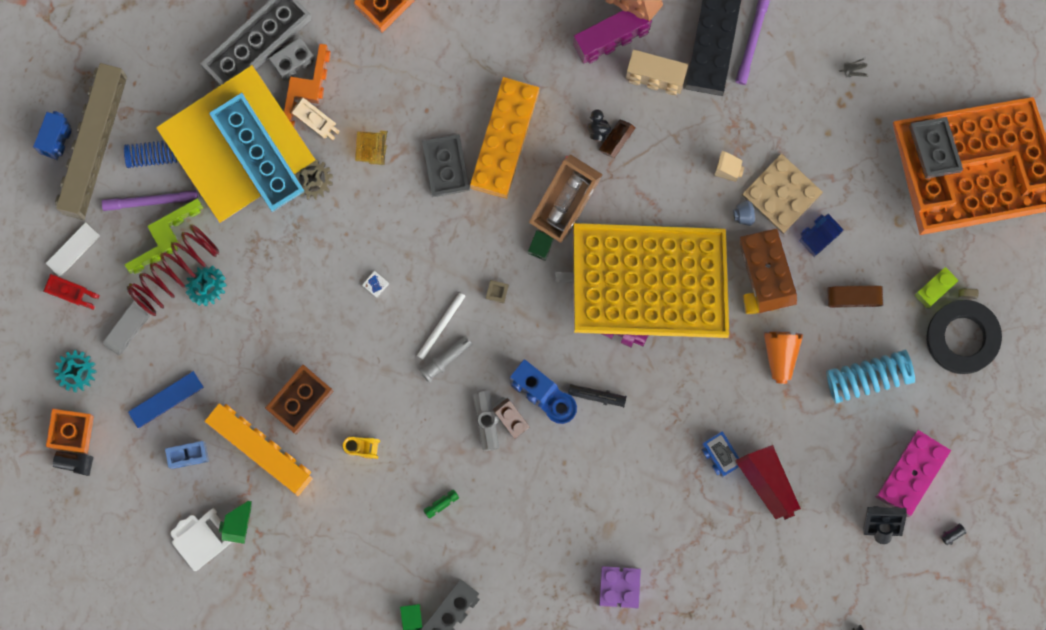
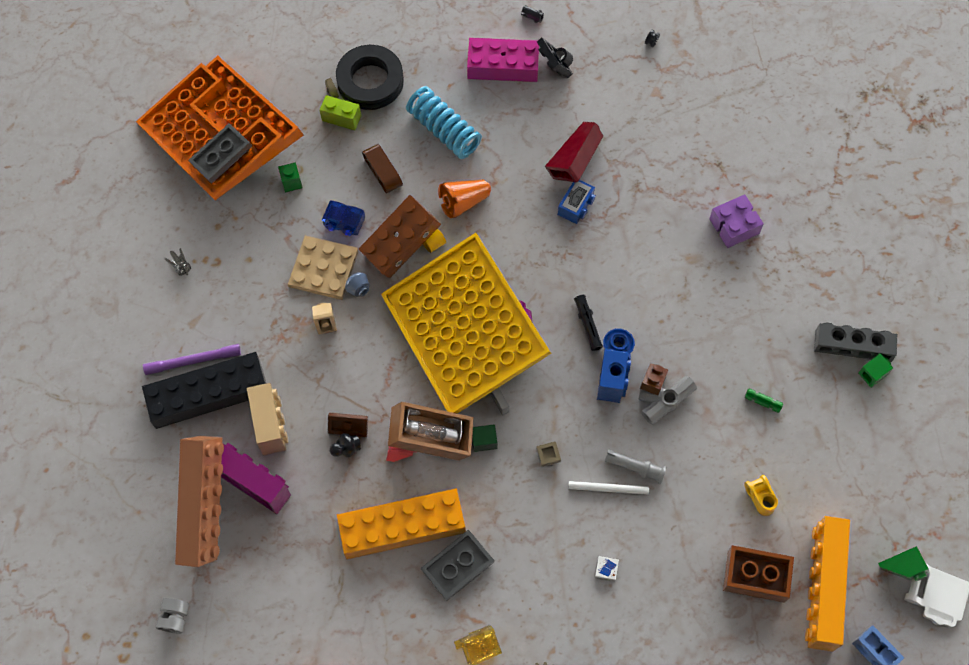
camera: 120 degrees left, 15 degrees down
none -> green brick [278,162,303,193]

